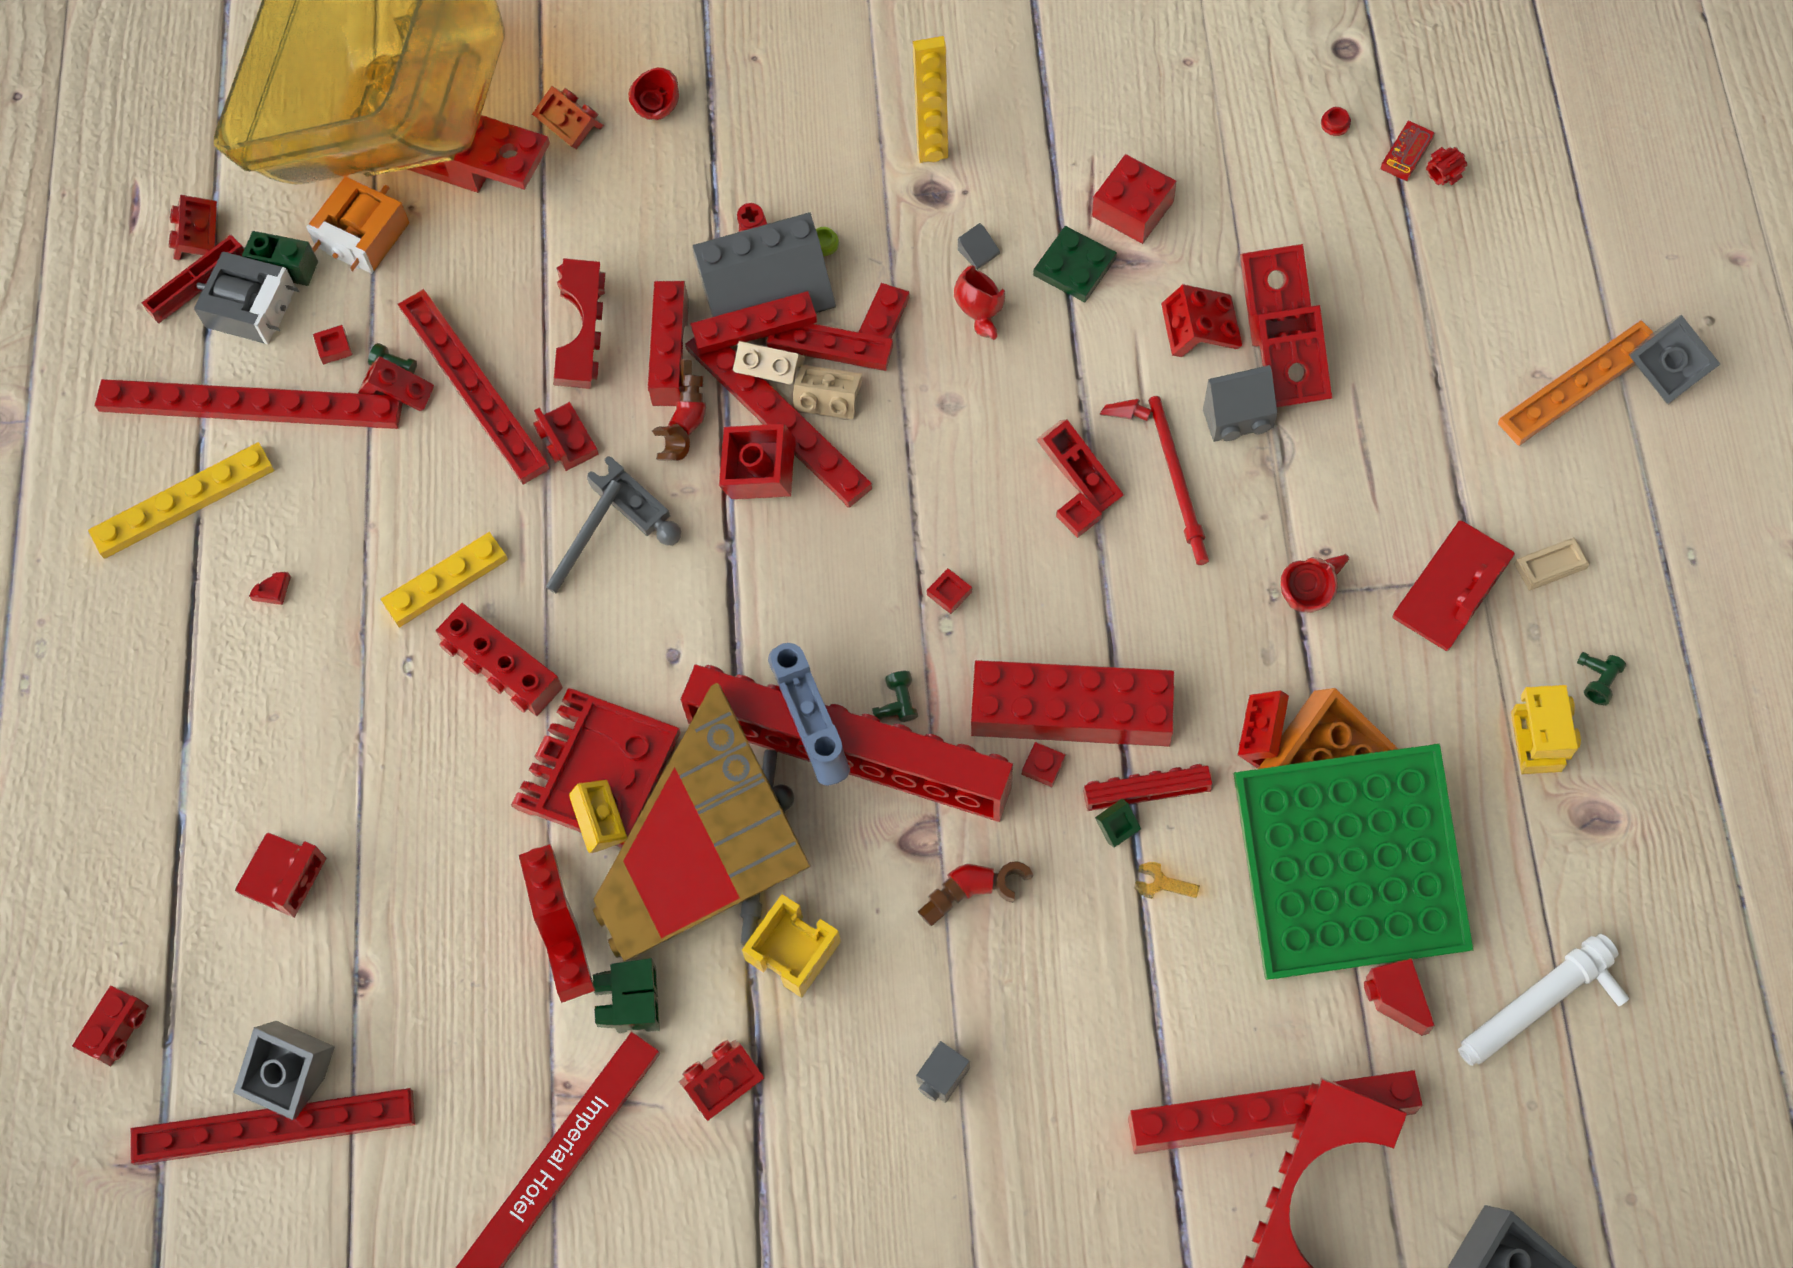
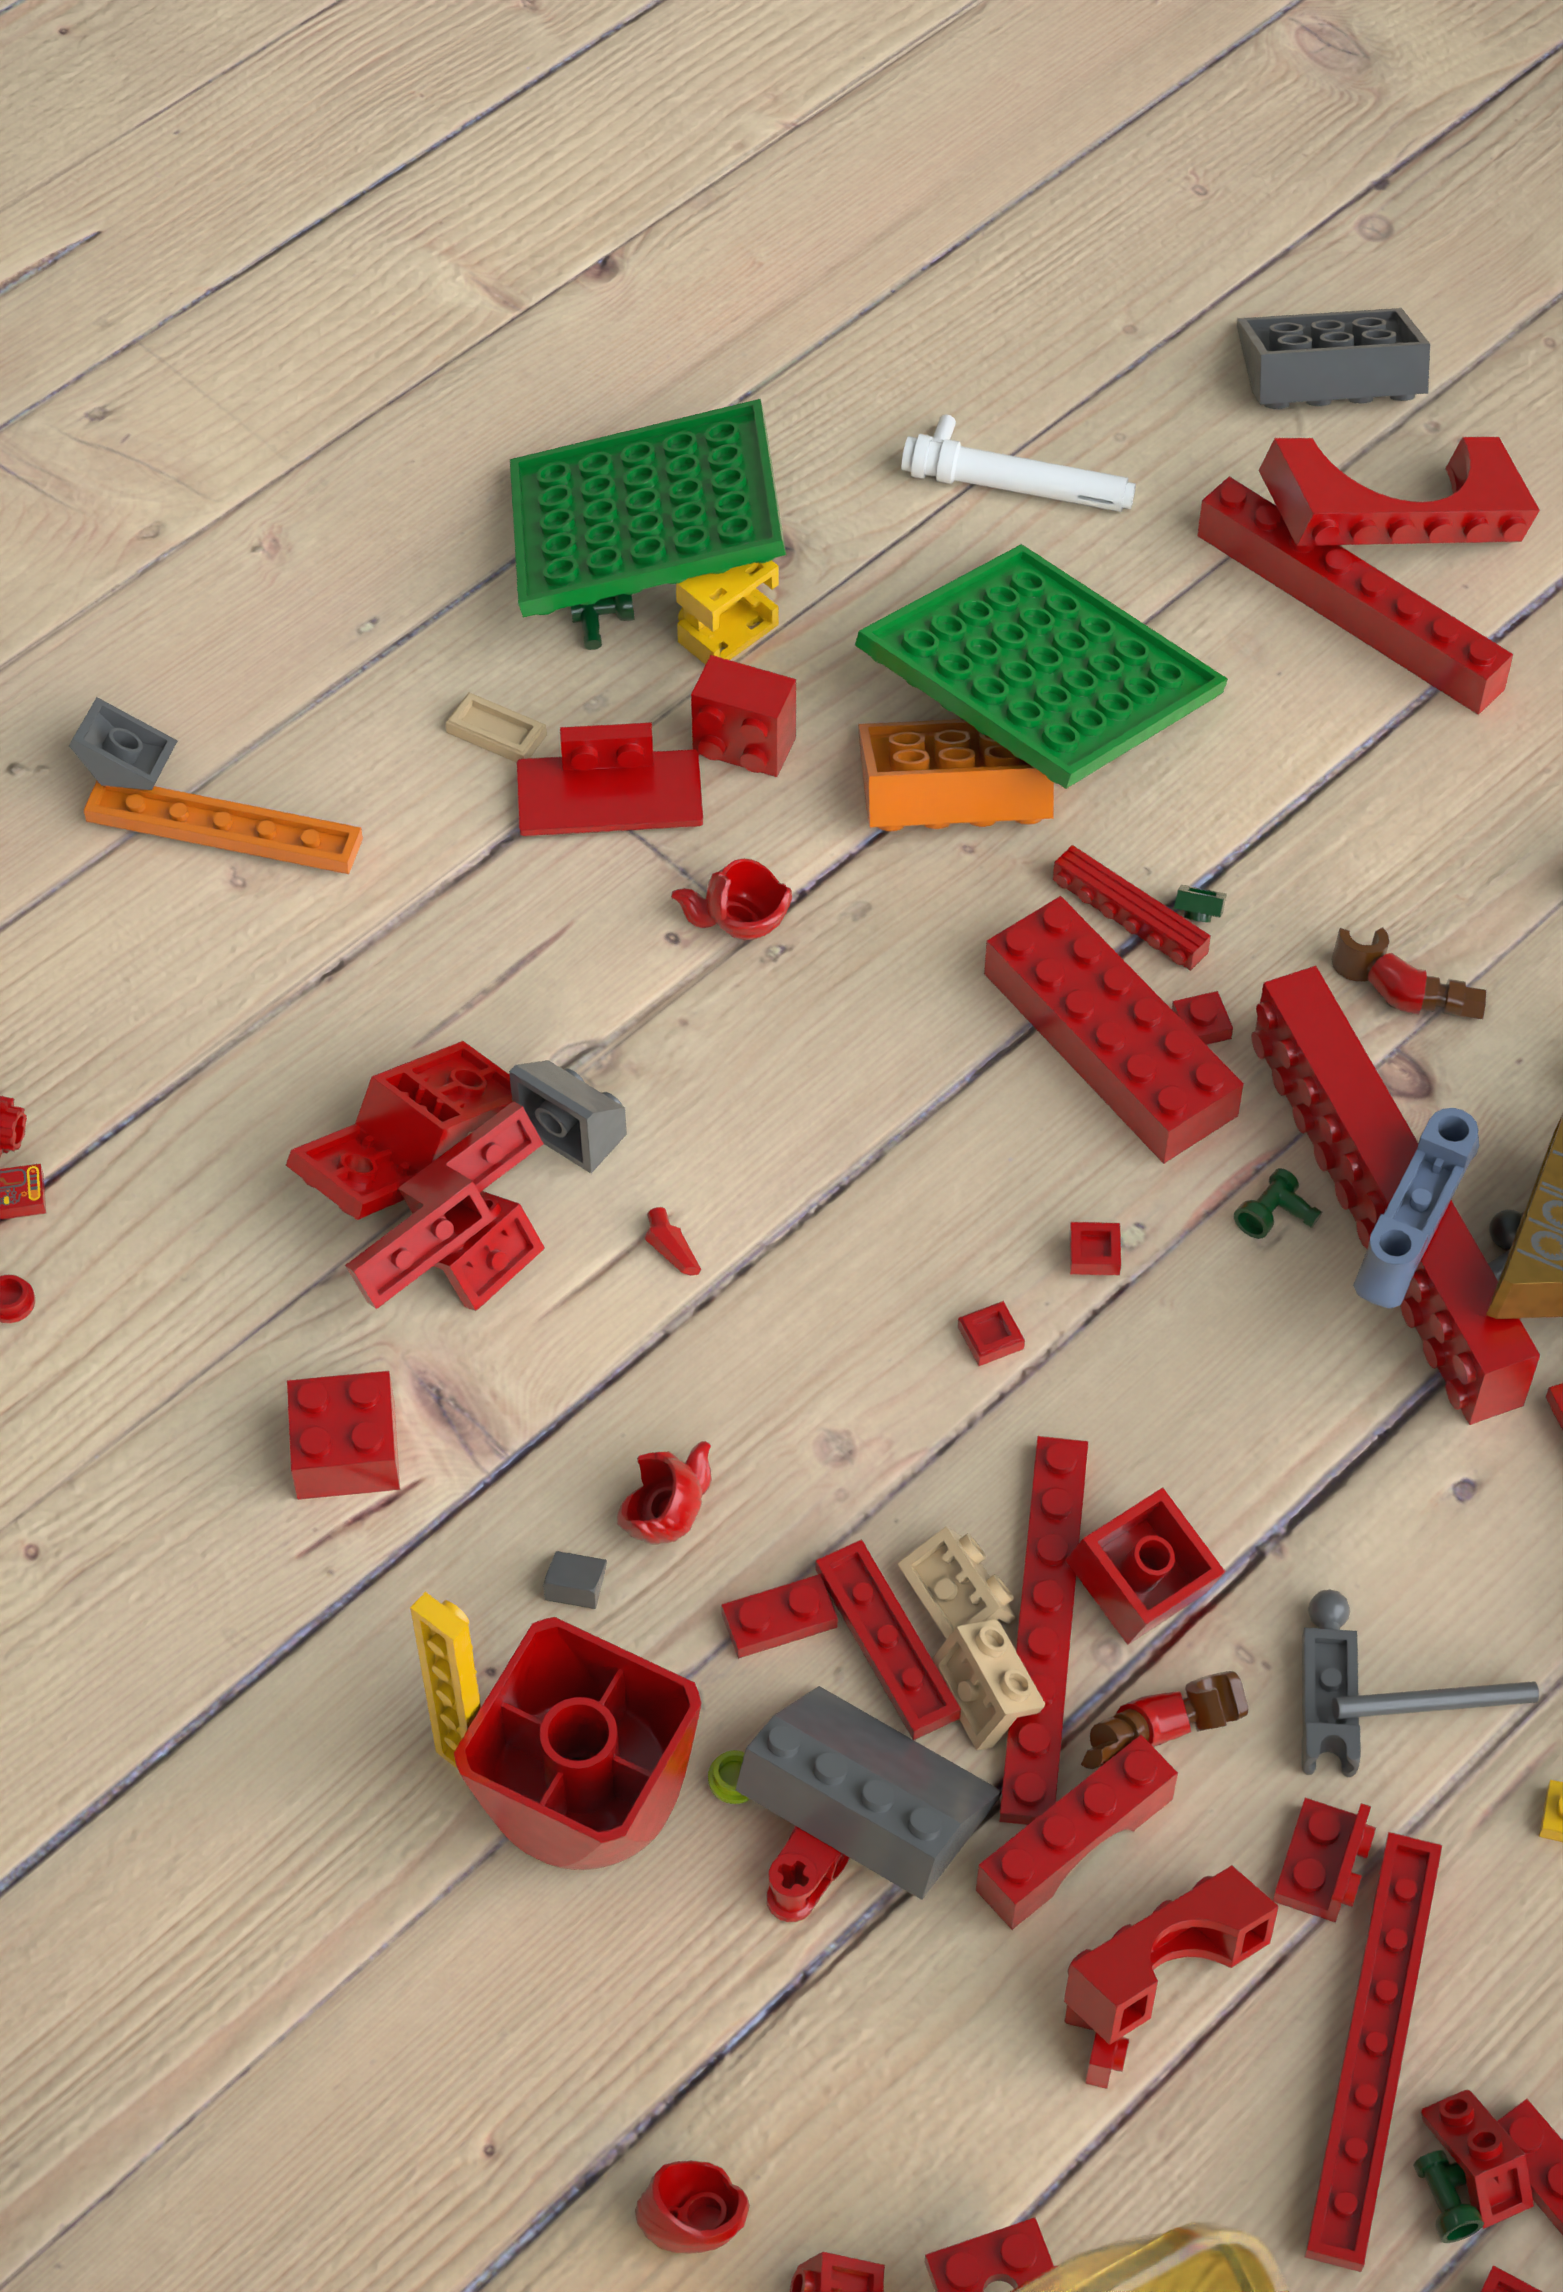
camera: 135 degrees left, 10 degrees down
red plate [690,291,817,355] -> none
dark green plate [1033,226,1117,303] -> none
red slope [1036,419,1124,513] -> none
red plate [1056,492,1102,538] -> none
clear yellow bar [1134,862,1200,899] -> none
red bar [1148,396,1209,565] -> none
red bracket [1237,690,1289,768] -> none
red slope [1364,959,1435,1036] -> none
none -> red bracket [345,1101,543,1309]
none -> red piece [454,1617,702,1870]
none -> green plate [510,399,786,618]
none -> red brick [691,655,796,777]
none -> red tile [958,1301,1025,1366]

